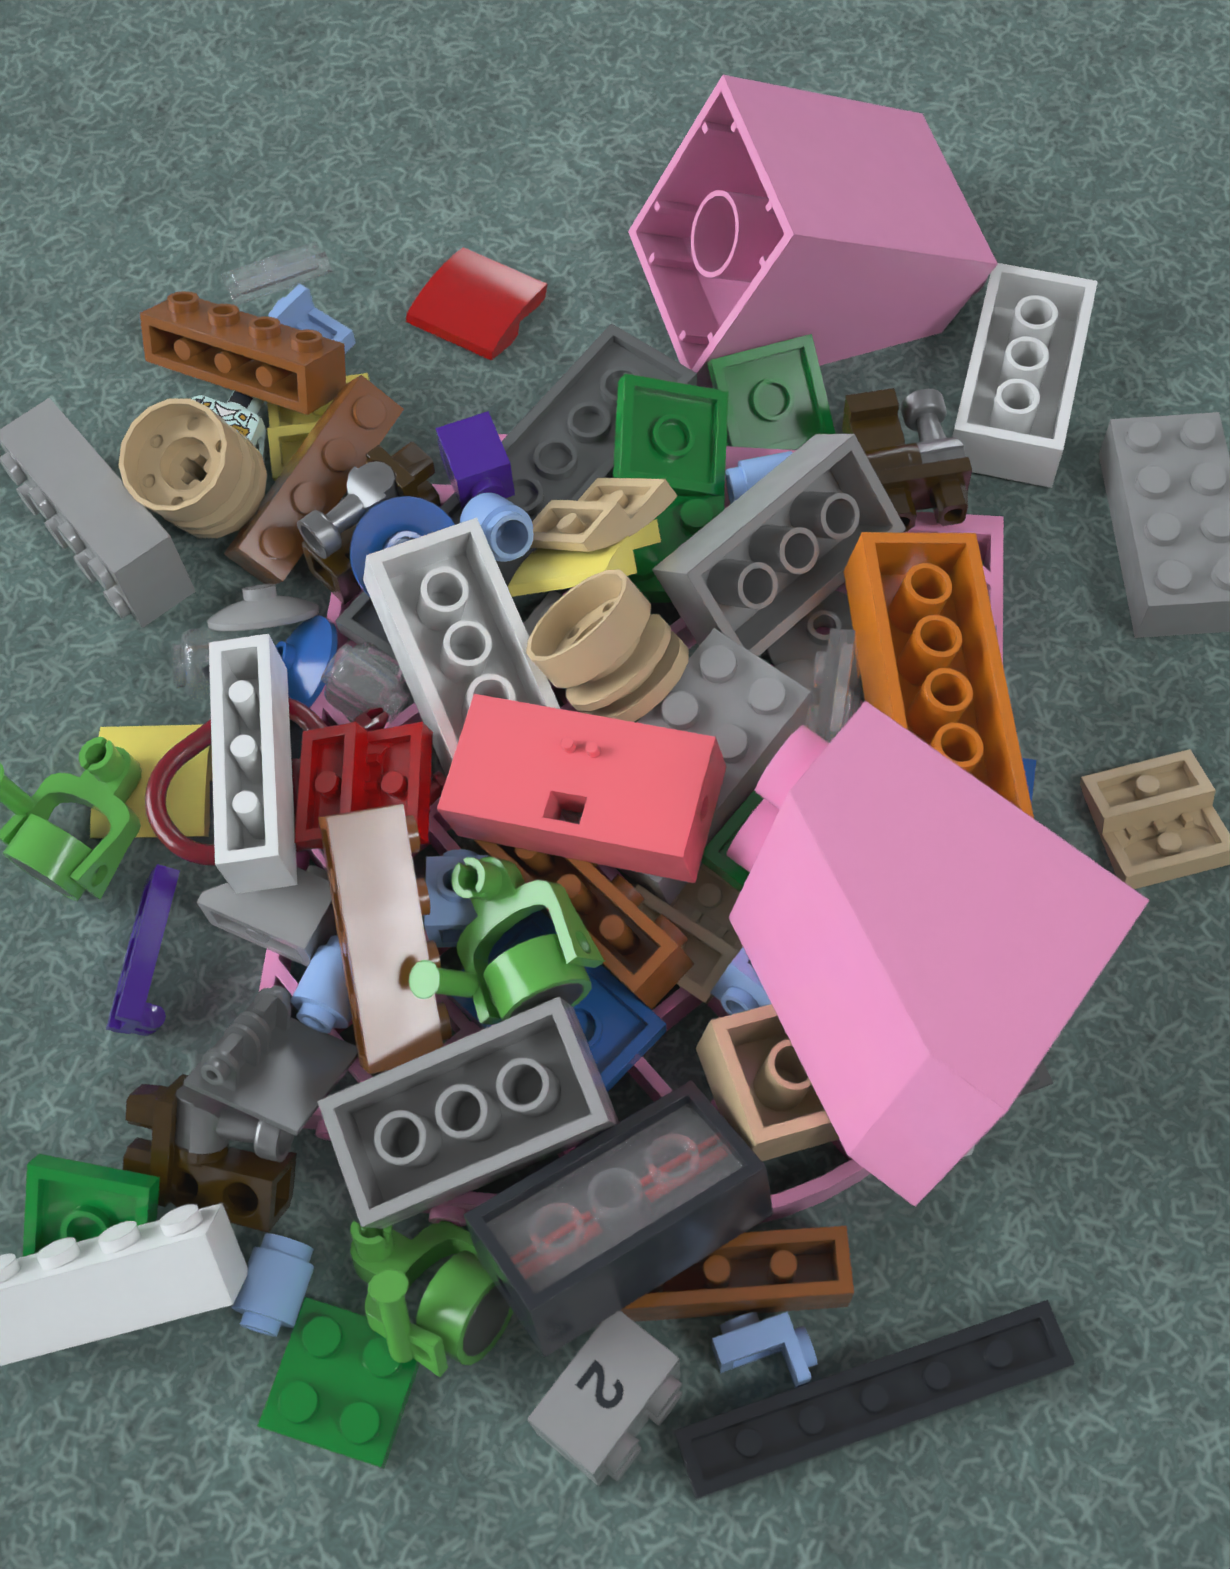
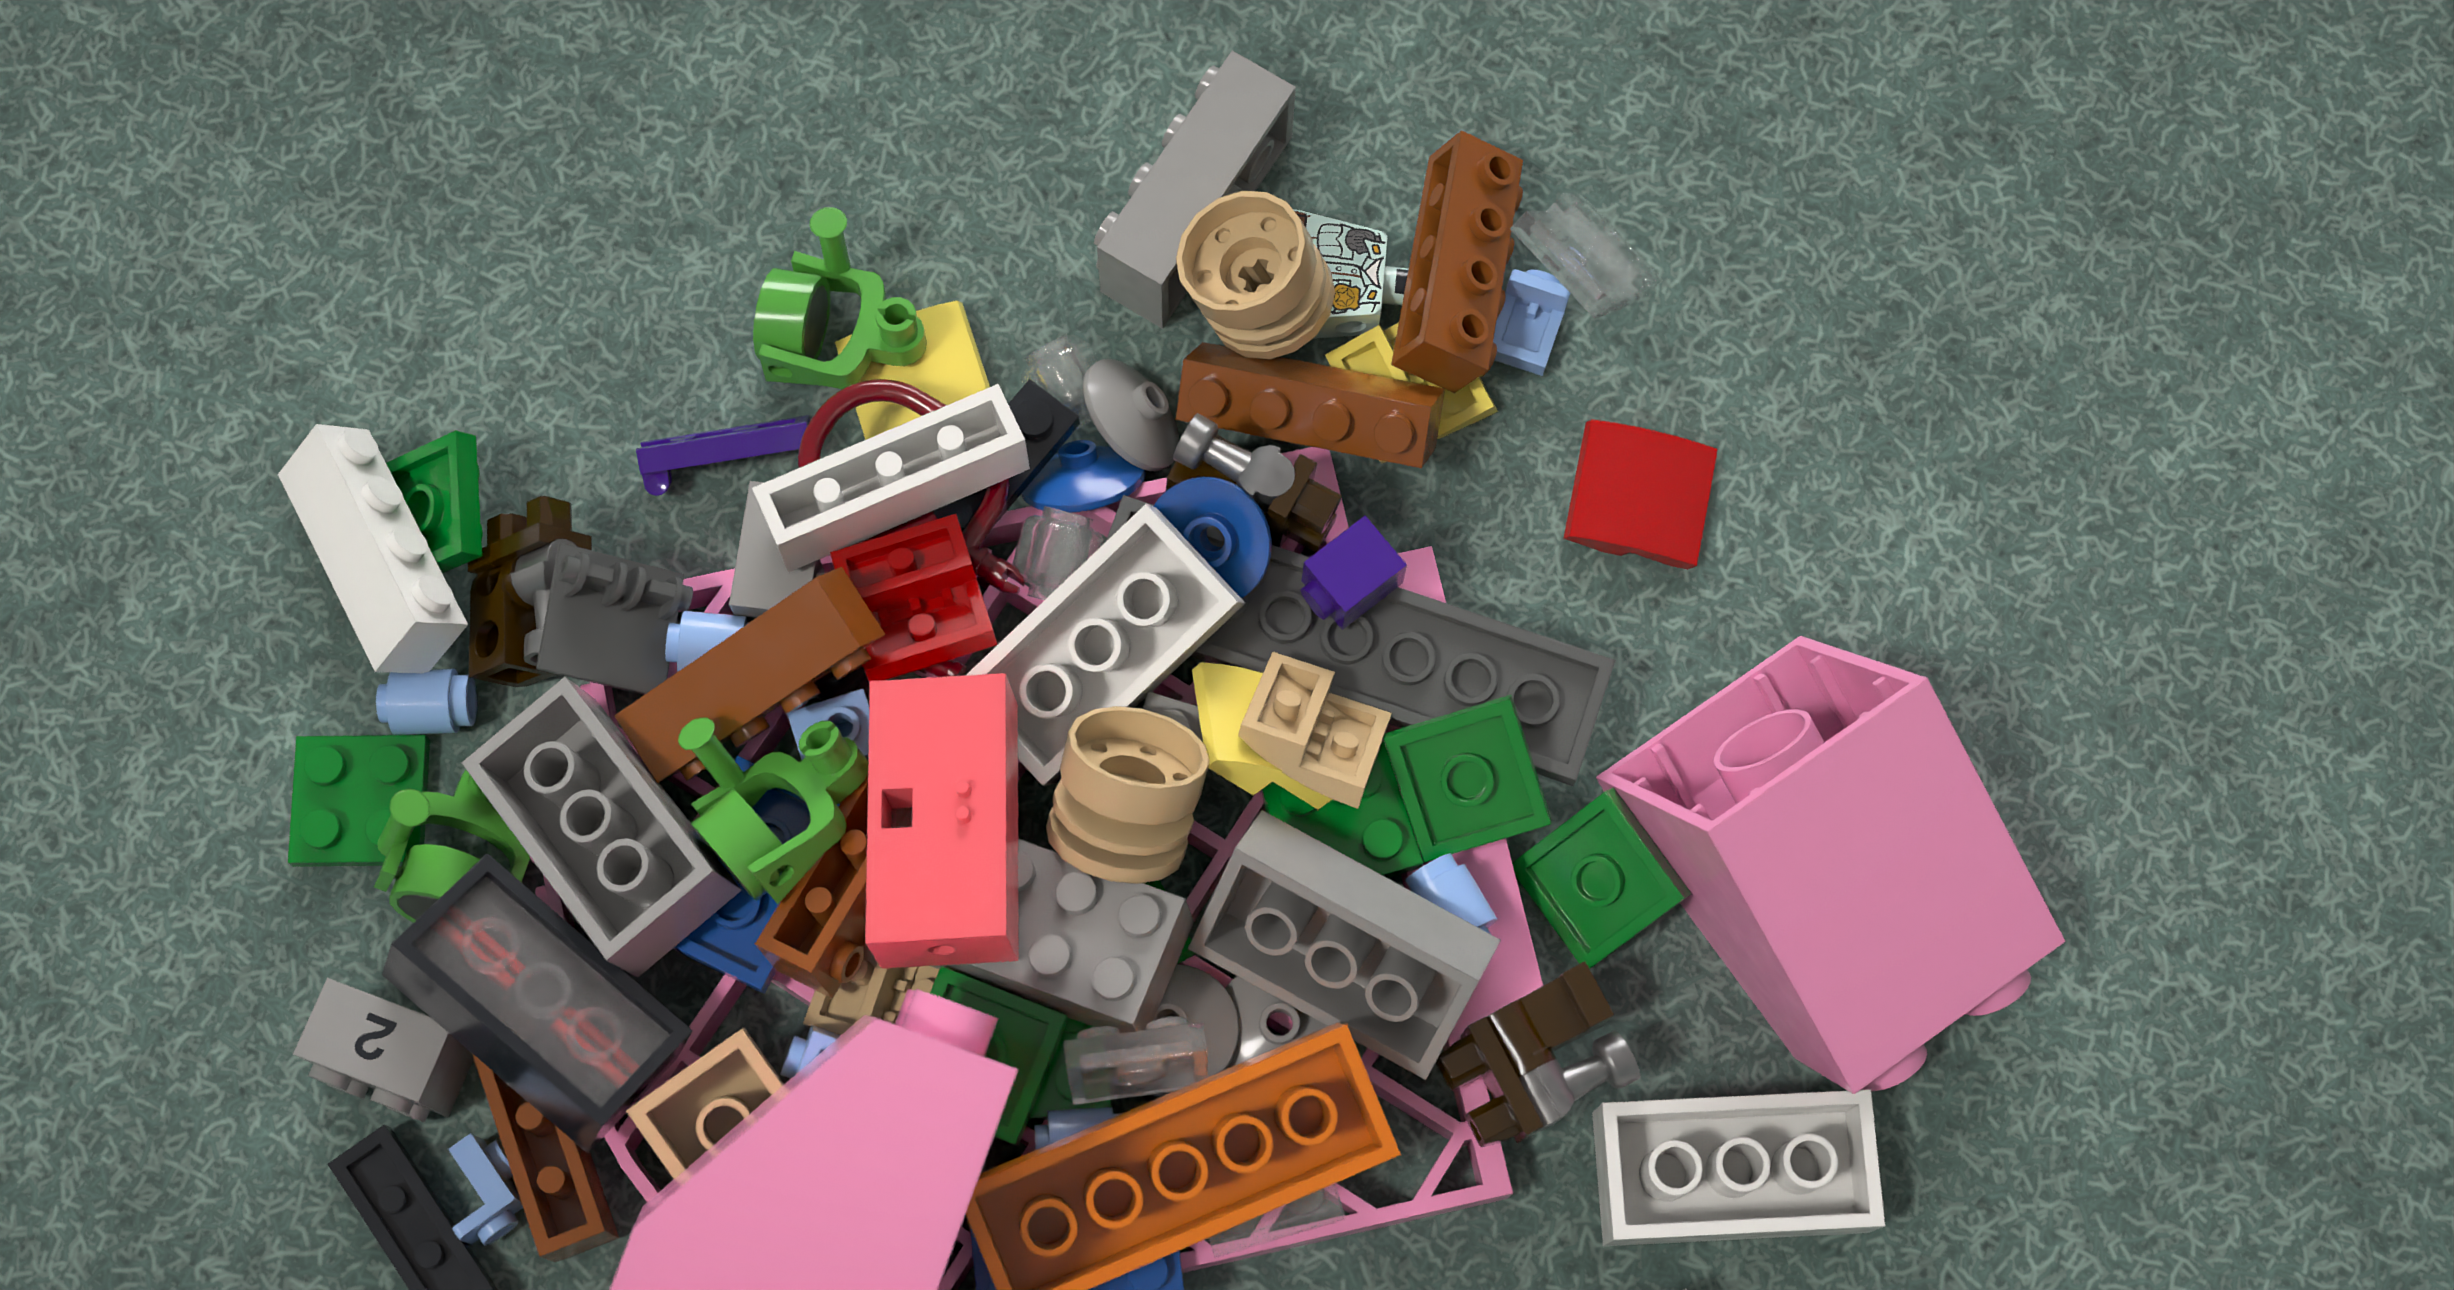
camera: 65 degrees right, 10 degrees up
light blue brick [460,493,534,562] -> none

